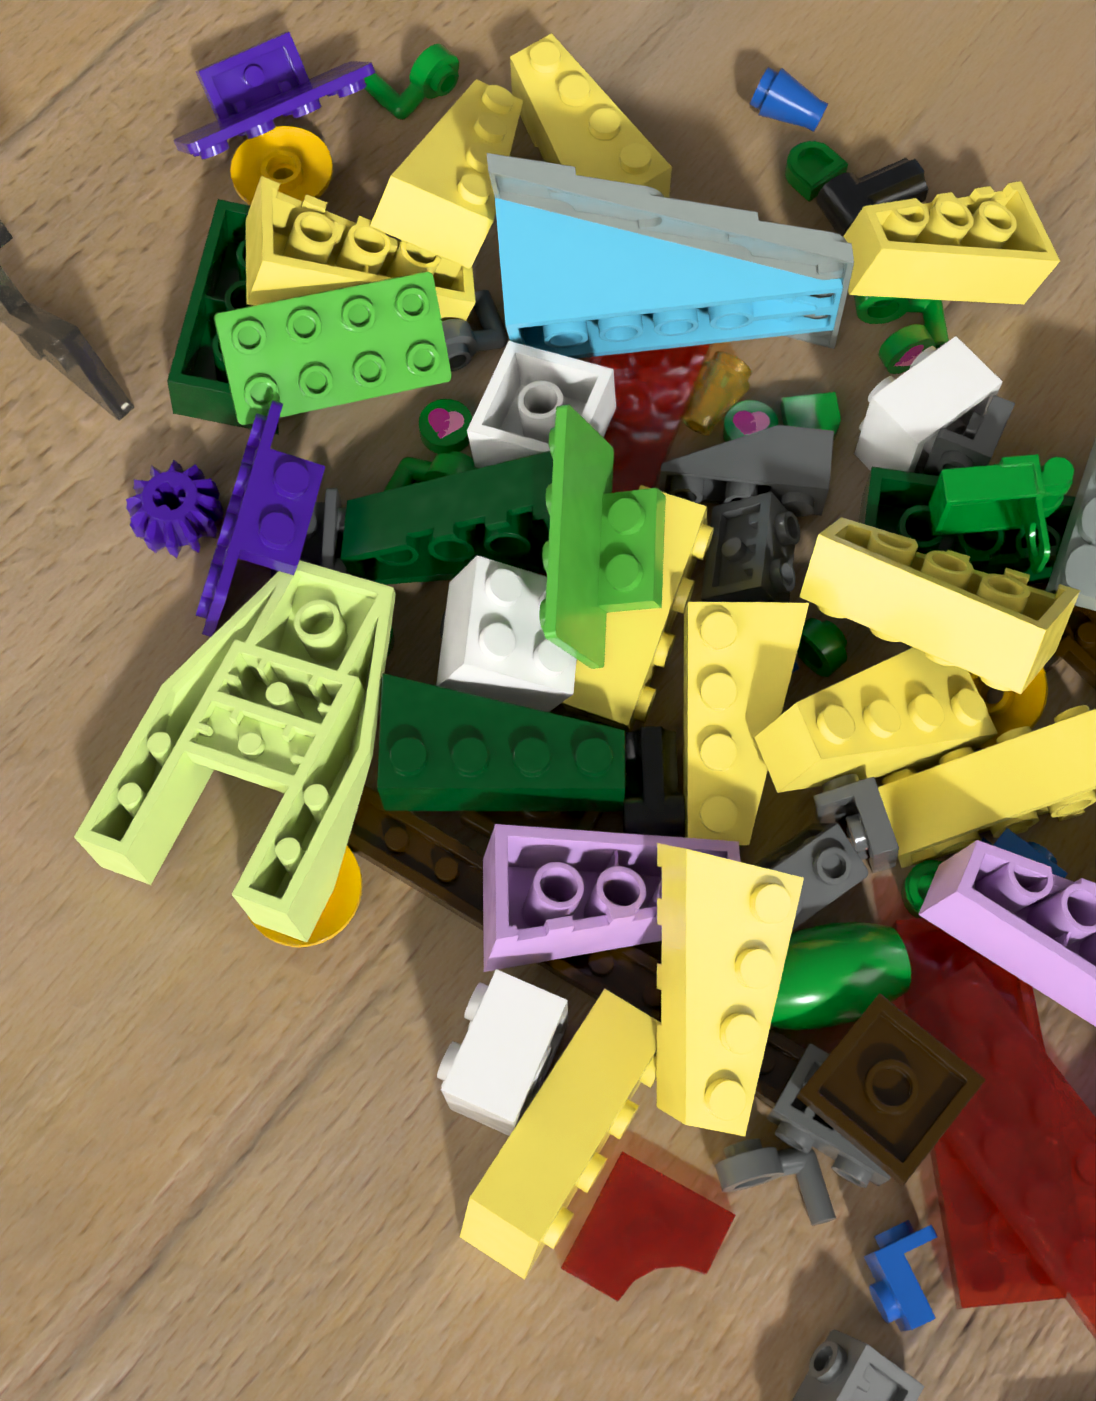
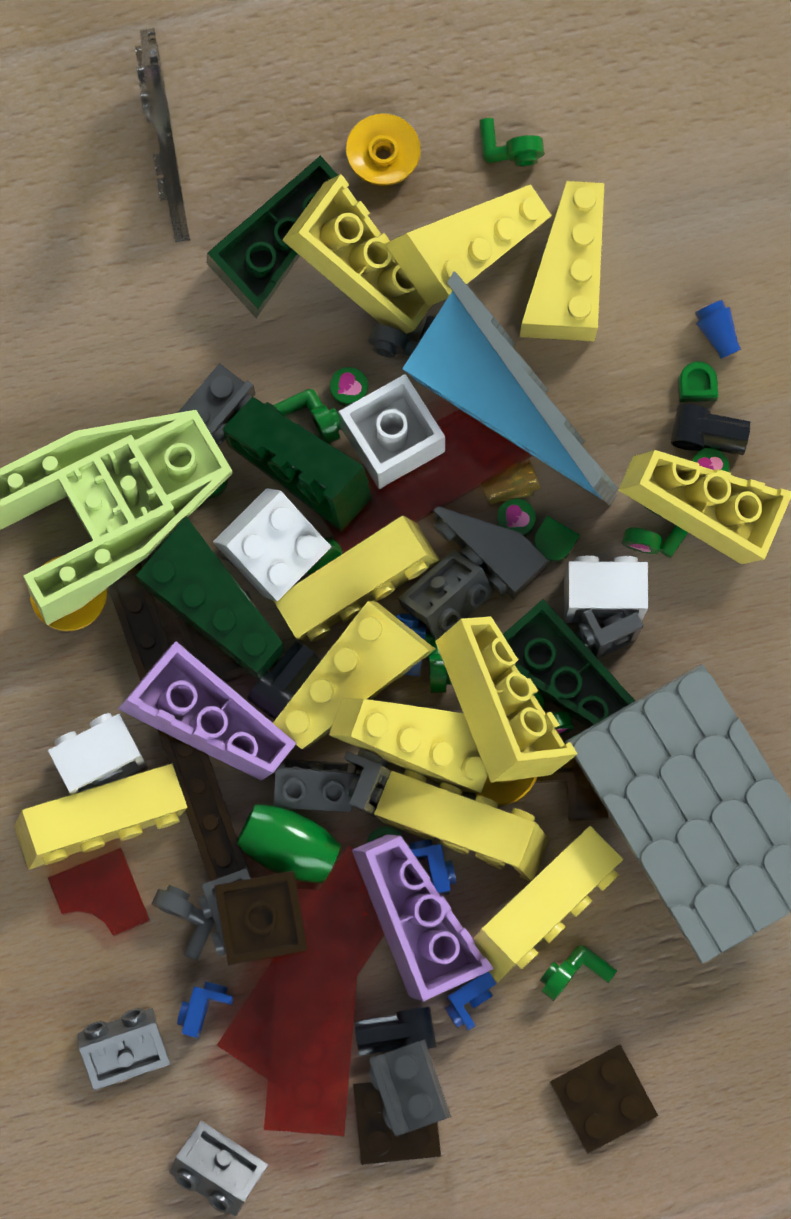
camera: 35 degrees right, 10 degrees up
dark purple gear [126,460,224,558] -> none
dark purple bracket [173,32,375,160] -> none
dark purple bracket [195,400,325,637] -> none
bracket [214,272,452,425] -> none
bright green bracket [539,404,666,669] -> none
light yellow wedge [657,843,804,1136] -> none
green piece [929,454,1074,574] -> none

